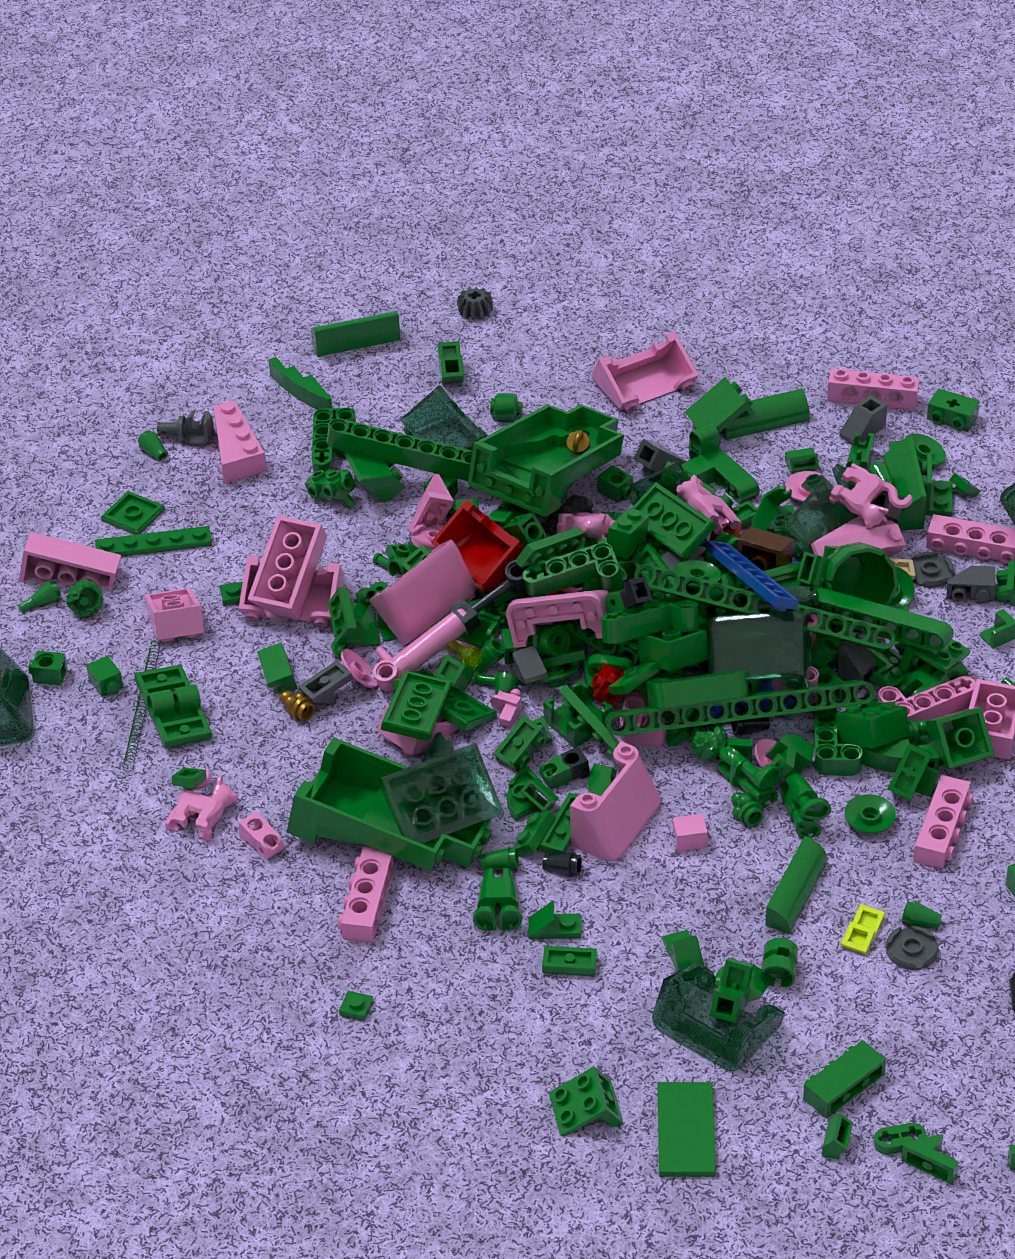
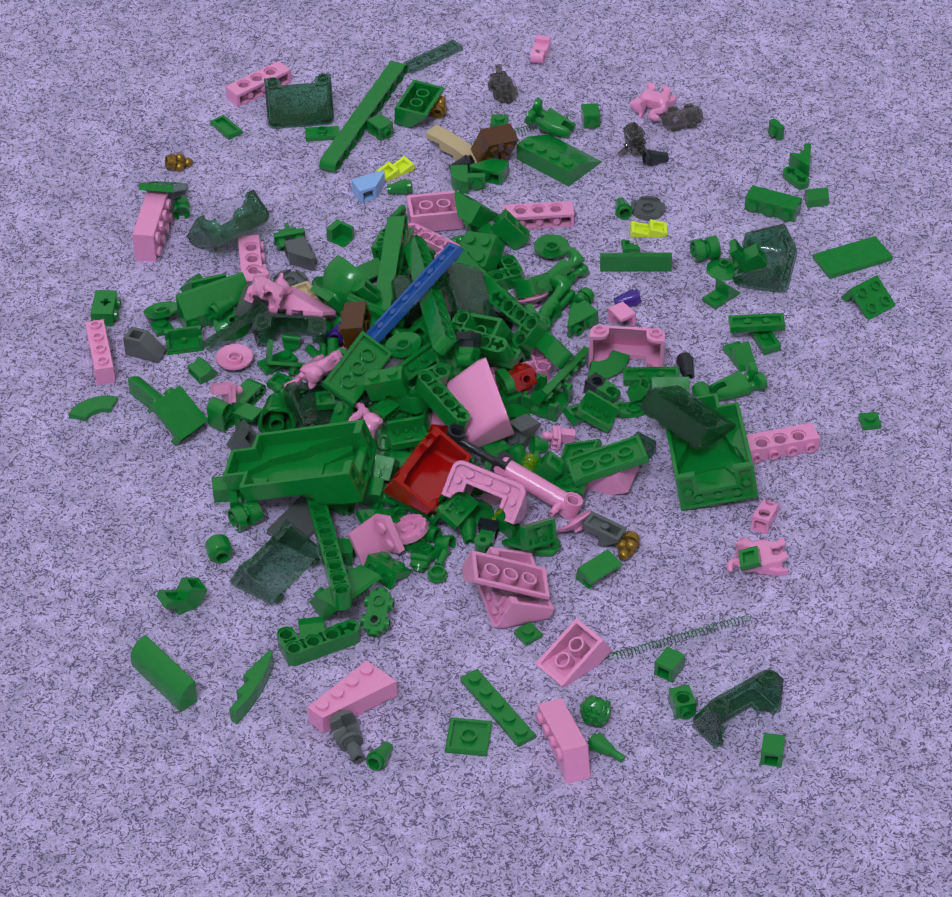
camera: 115 degrees left, 0 degrees up
green plate [135,664,212,748] -> none
green axle [353,588,377,604] -> none
dark grey gear [457,287,493,320] -> none
green plate [515,527,584,568] -> none
pearl gold tile [567,430,590,455] -> none
bright pink windscreen [592,331,699,412] -> none
green plate [608,662,660,695] -> none
none -> green tile [68,395,118,421]
none -> bright pink piece [210,382,243,405]
none -> green bracket [364,551,412,590]
none -> green plate [409,553,432,573]
none -> green plate [427,565,447,583]
none -> green slope [567,300,598,338]
none -> dark purple cone [613,289,642,307]
none -> green tile [621,239,640,253]
none -> green plate [728,313,786,333]

